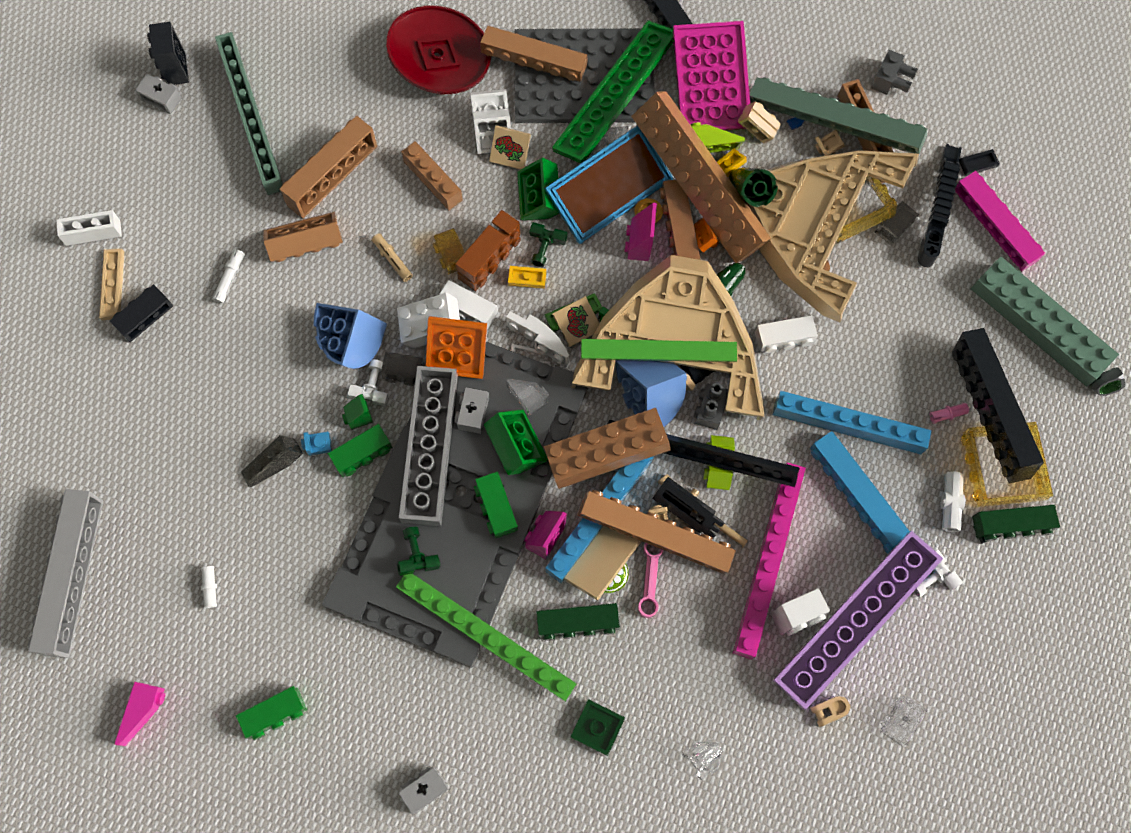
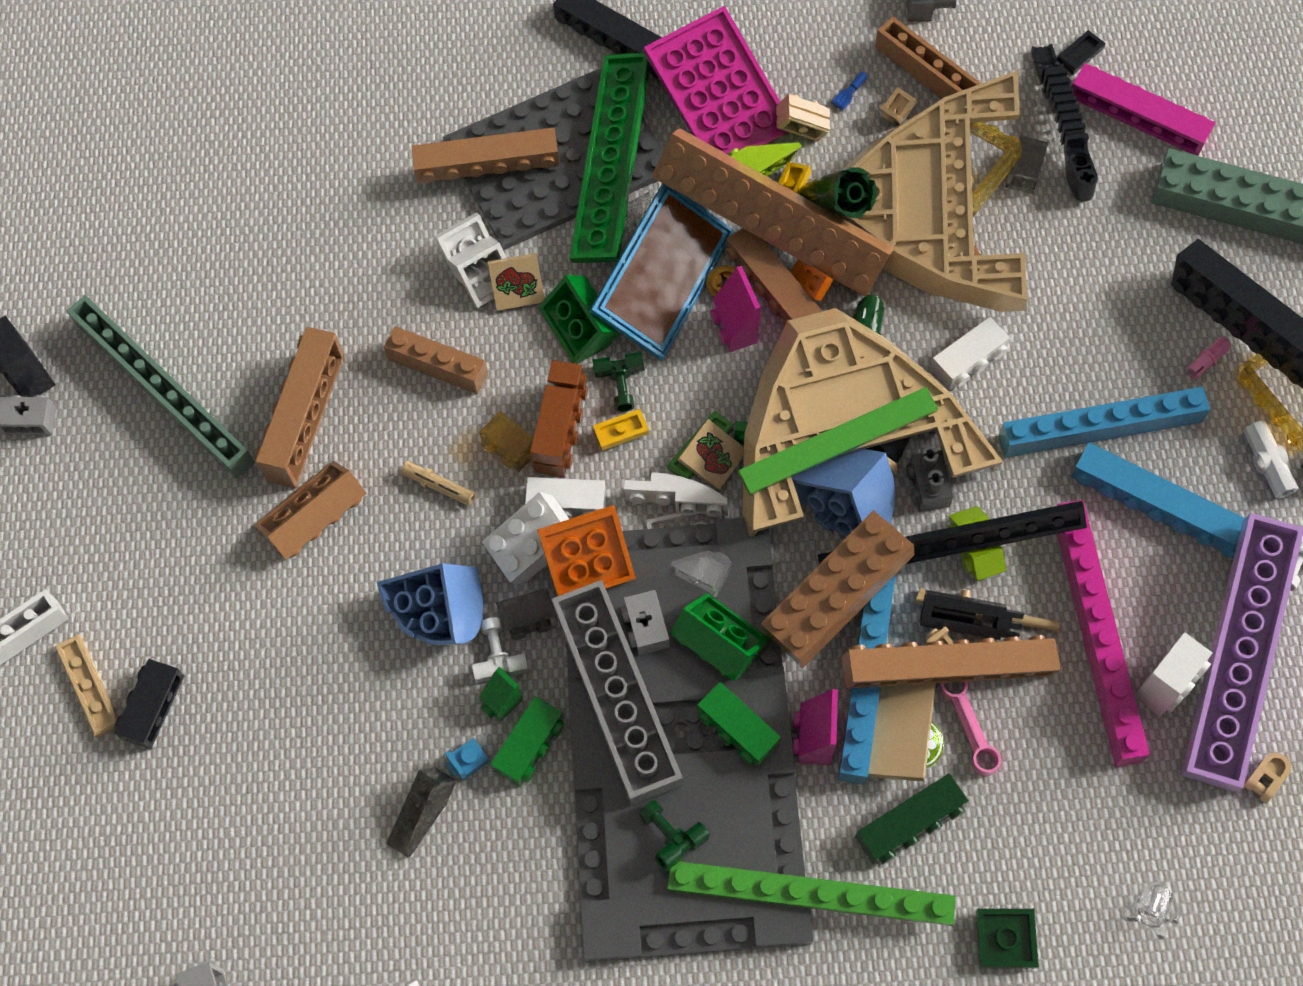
camera: 20 degrees left, 5 degrees down
white pin [212,249,245,304] -> none
dark red dish [386,5,491,94] -> none
sand green brick [749,77,928,154] -> none

